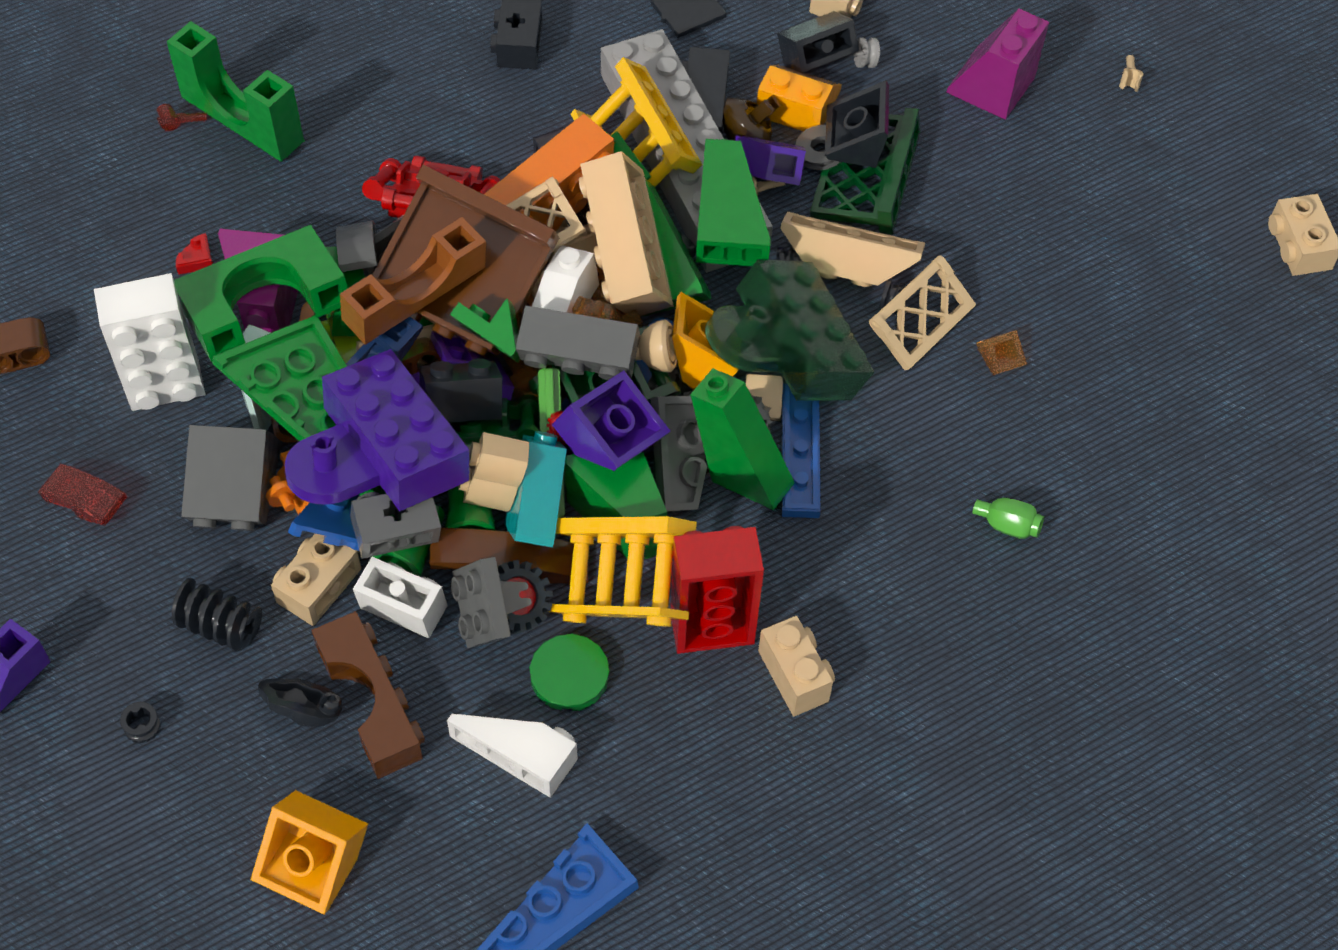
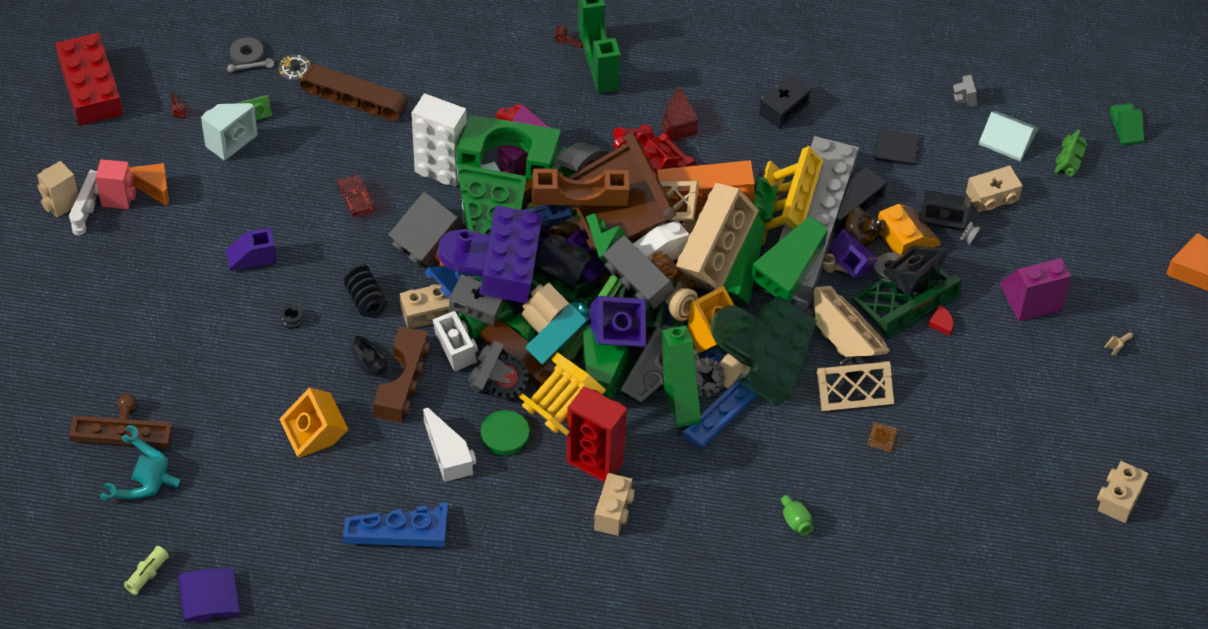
camera: 40 degrees right, 5 degrees down
none -> clear red slope [661,87,698,141]
none -> red tile [928,305,953,336]

